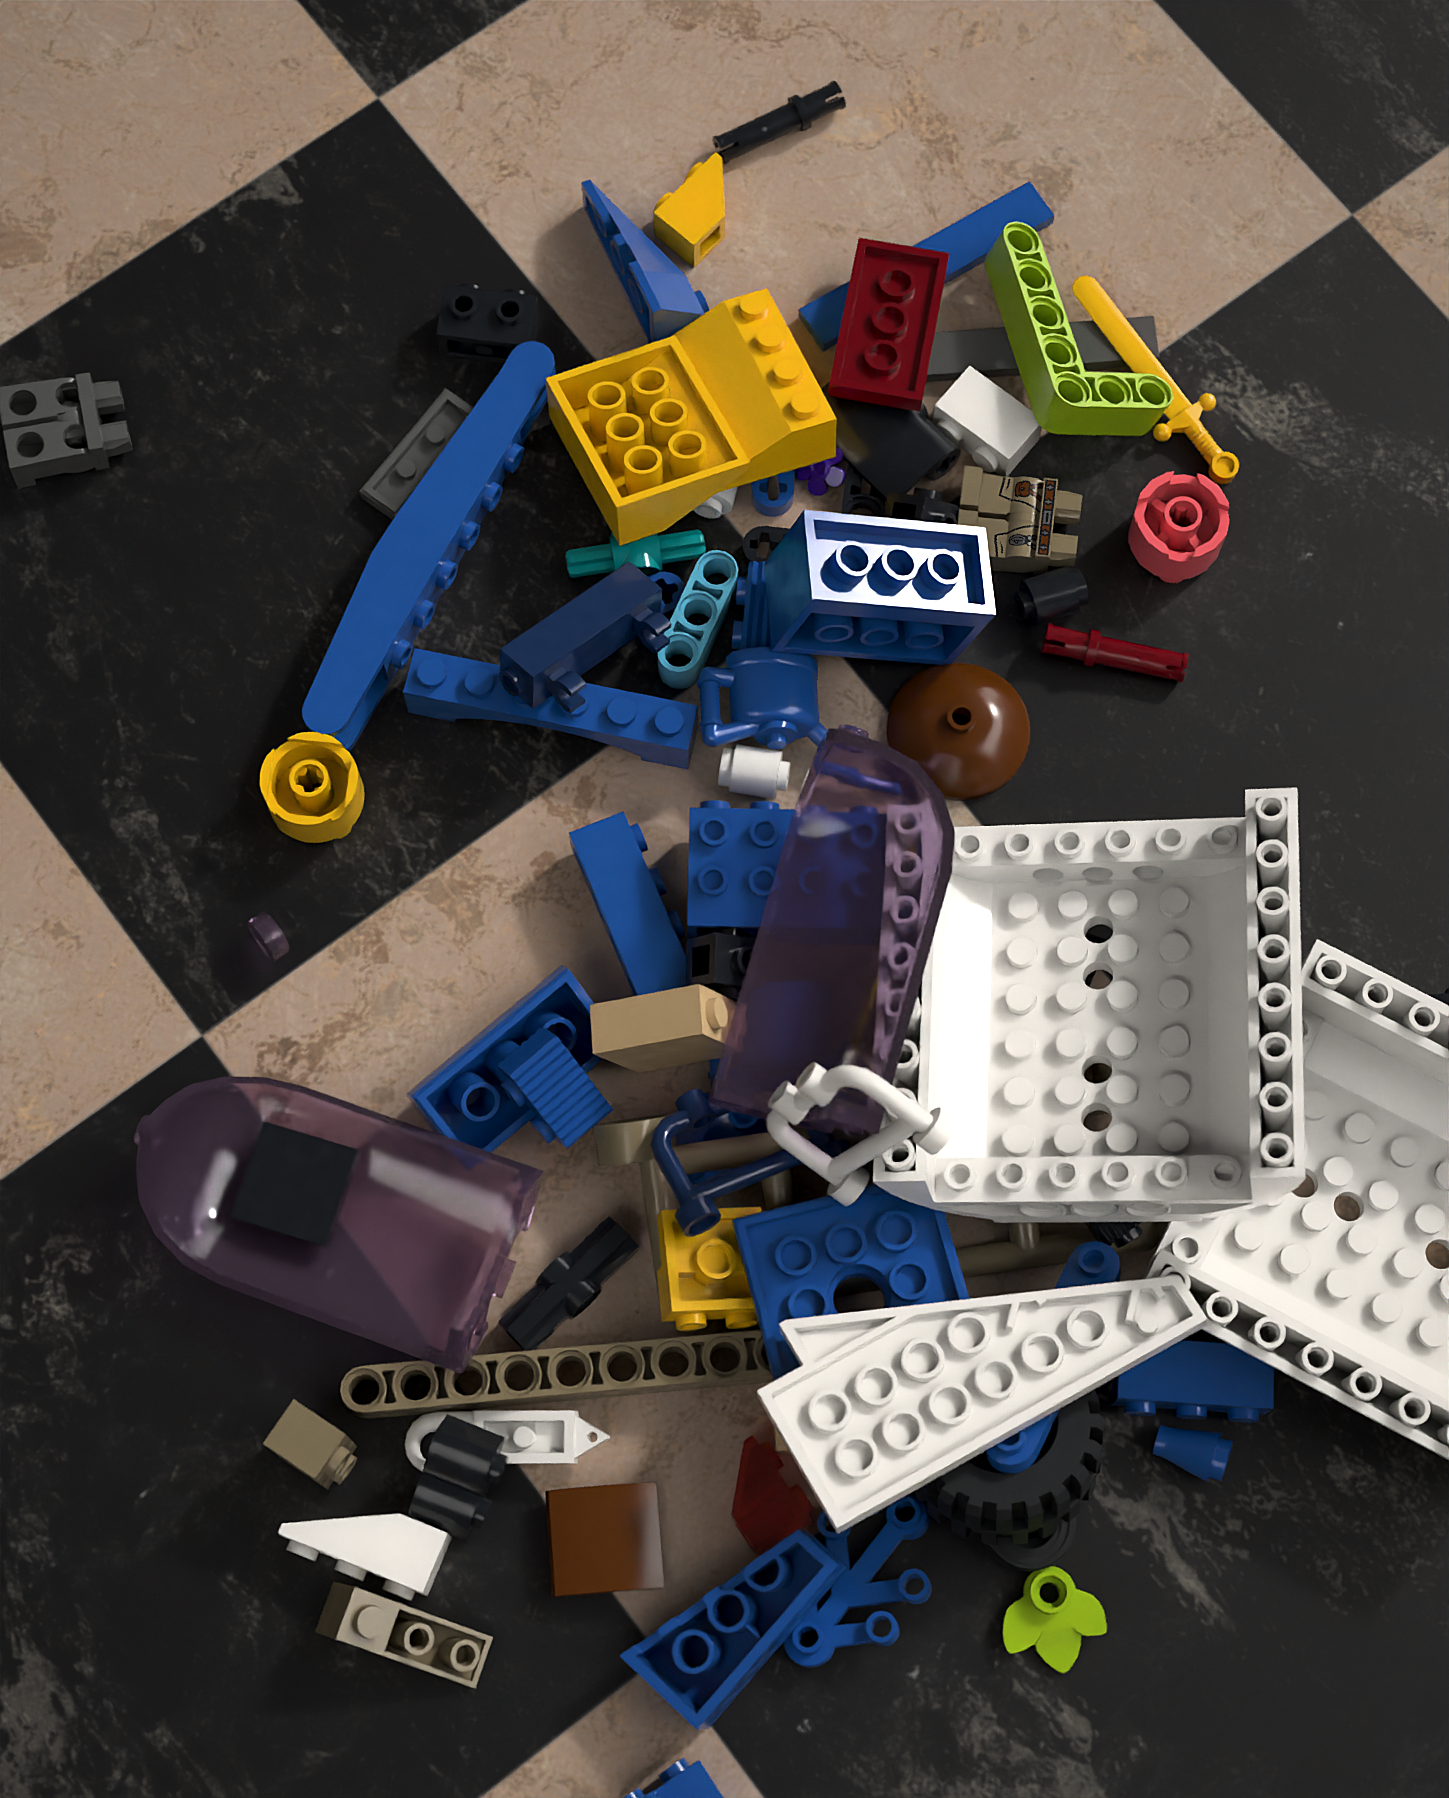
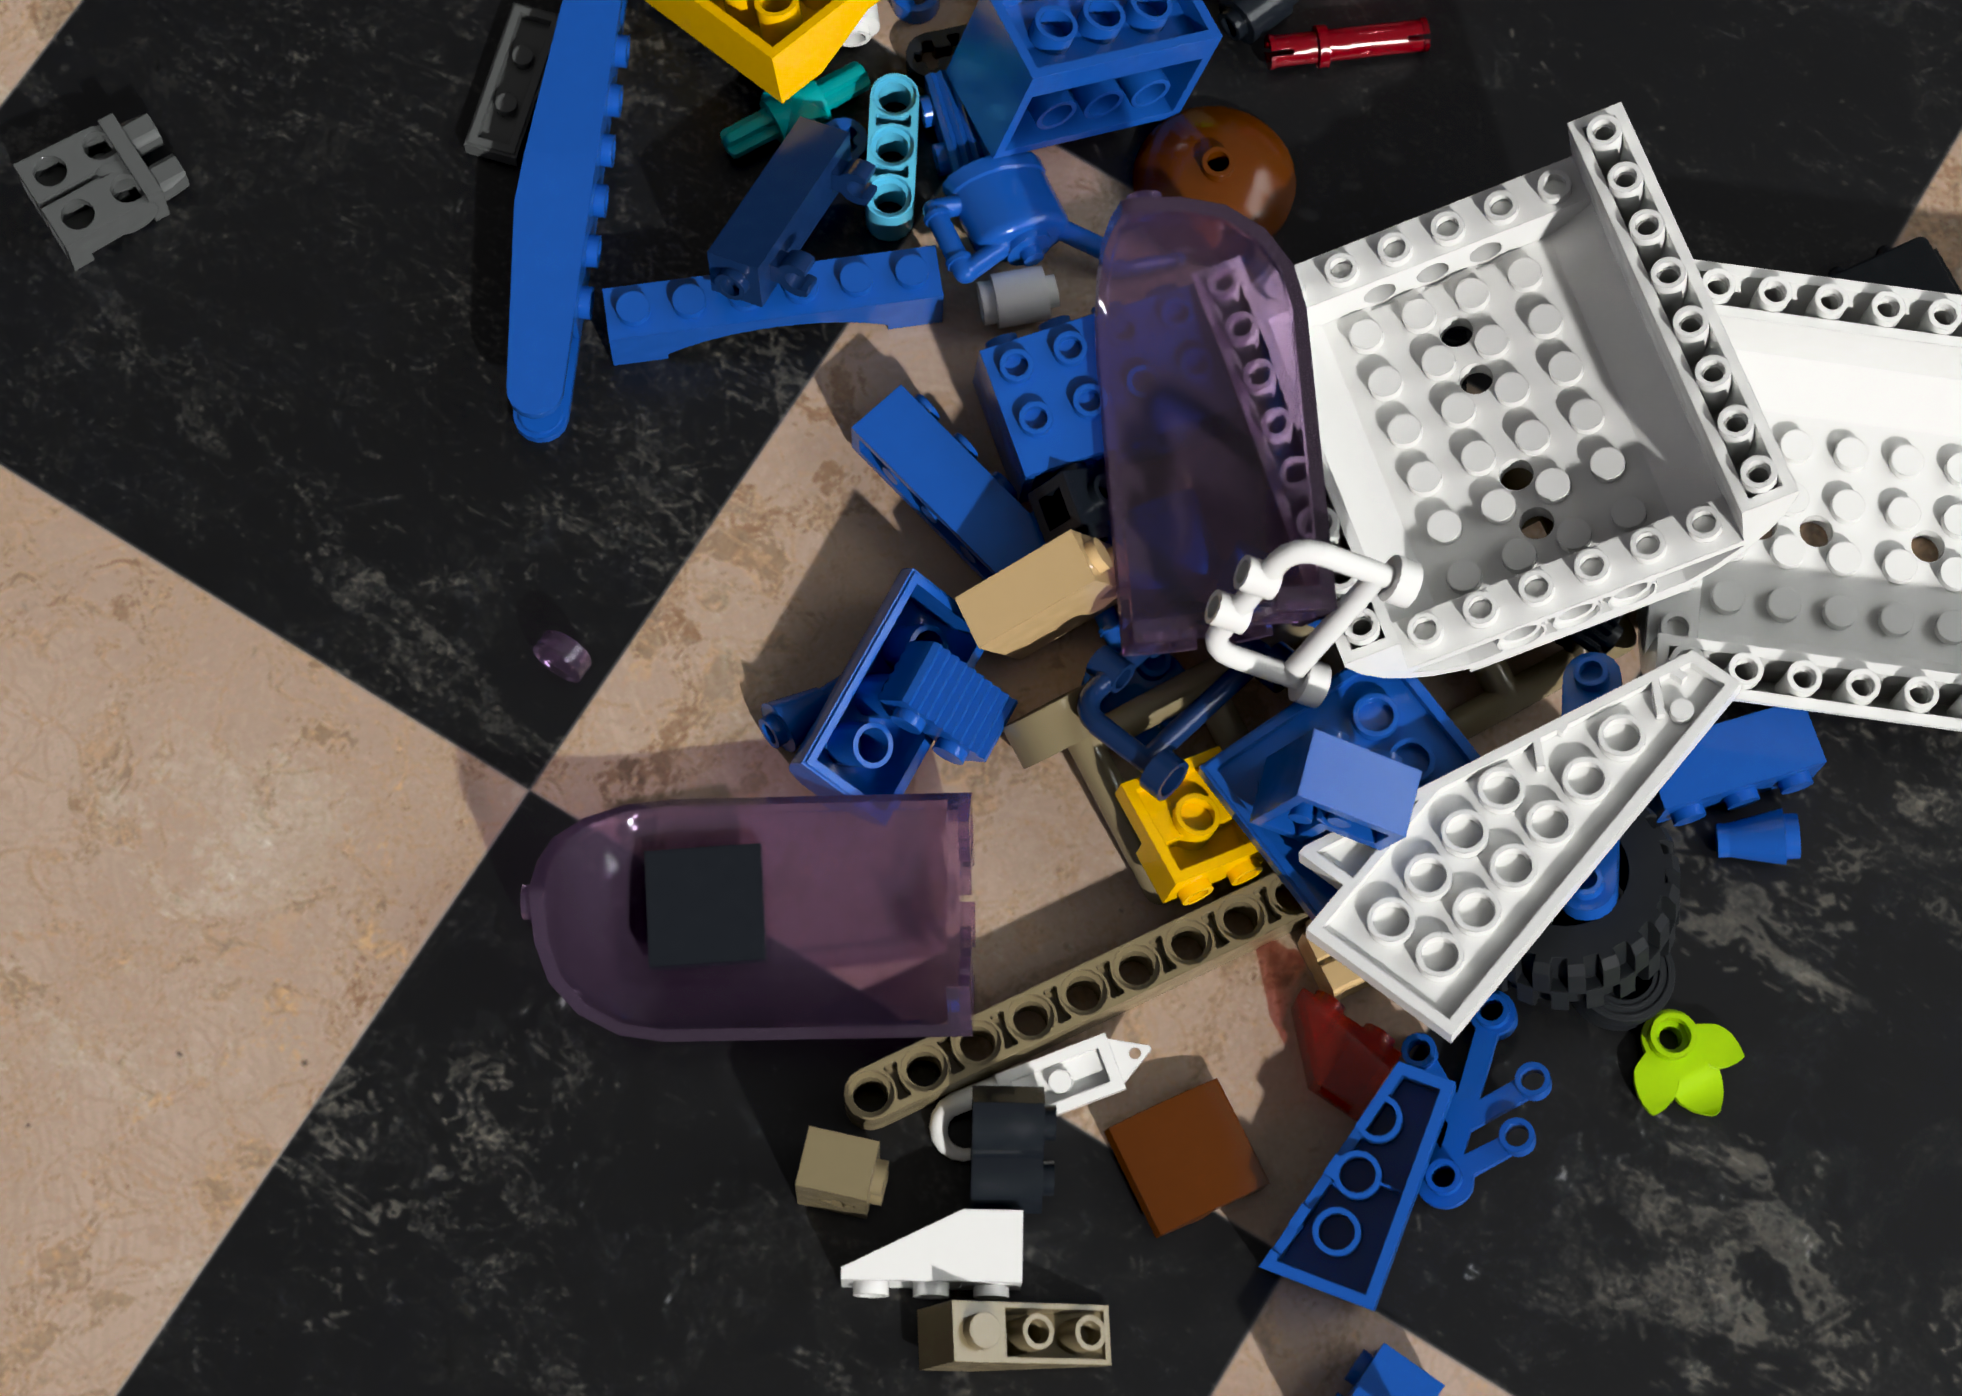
camera: 25 degrees left, 0 degrees up
yellow brick [260,732,364,843] -> none
black piece [498,1216,639,1351] -> none
none -> blue cone [759,675,840,753]
none -> brick [1250,728,1422,850]

